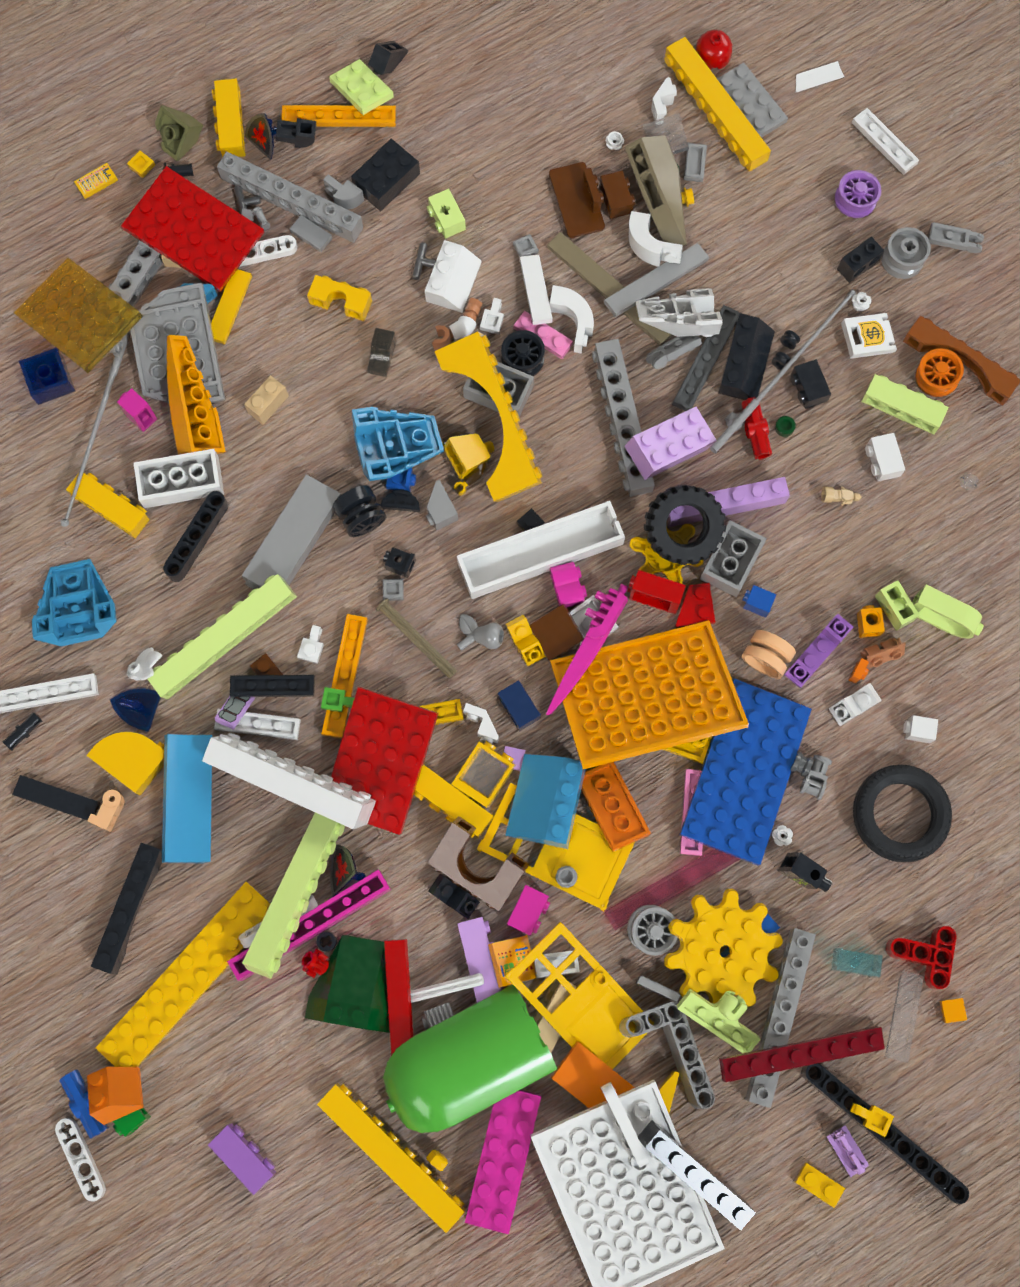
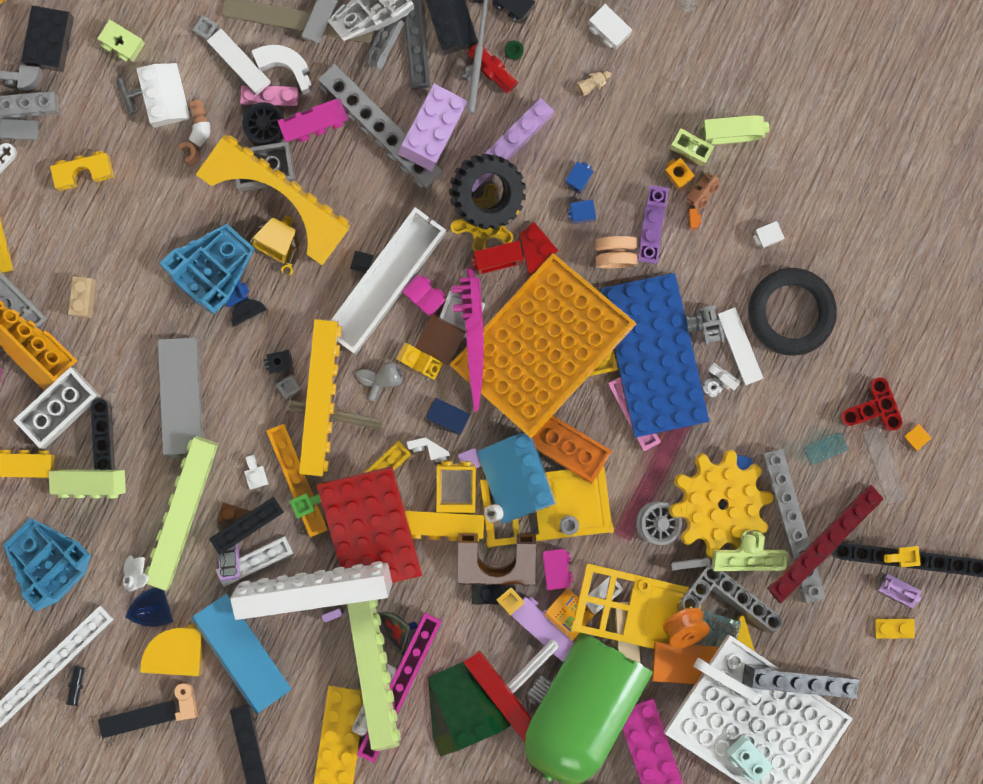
camera: 30 degrees left, 10 degrees up
red gear [302,949,329,978] -> none
black bush [316,932,337,952] -> none
black wheel [333,485,387,538] -> none
clear smoke arch [367,328,396,377] -> none
light grey slope [425,479,458,530] -> none
white plate [480,298,504,334] -> none
light grey brick [700,520,767,597] -> none
black torso [777,852,832,892] -> none
white slope [829,683,882,726] -> none
none -> yellowish green brick [49,470,126,499]
none -> dark pink wedge [277,99,348,143]
none -> yellow brick [299,319,342,476]
none -> lavender tile [322,607,343,622]
none -> white bush [484,504,503,523]
none -> yellow plate [497,588,524,615]
none -> blue brick [565,161,594,194]
none -> orange wheel [663,608,710,648]
none -> clear light blue panel [702,610,741,641]
none -> white plate [708,363,740,390]
none -> white tile [717,307,763,386]
none -> light aqua brick [726,735,773,783]

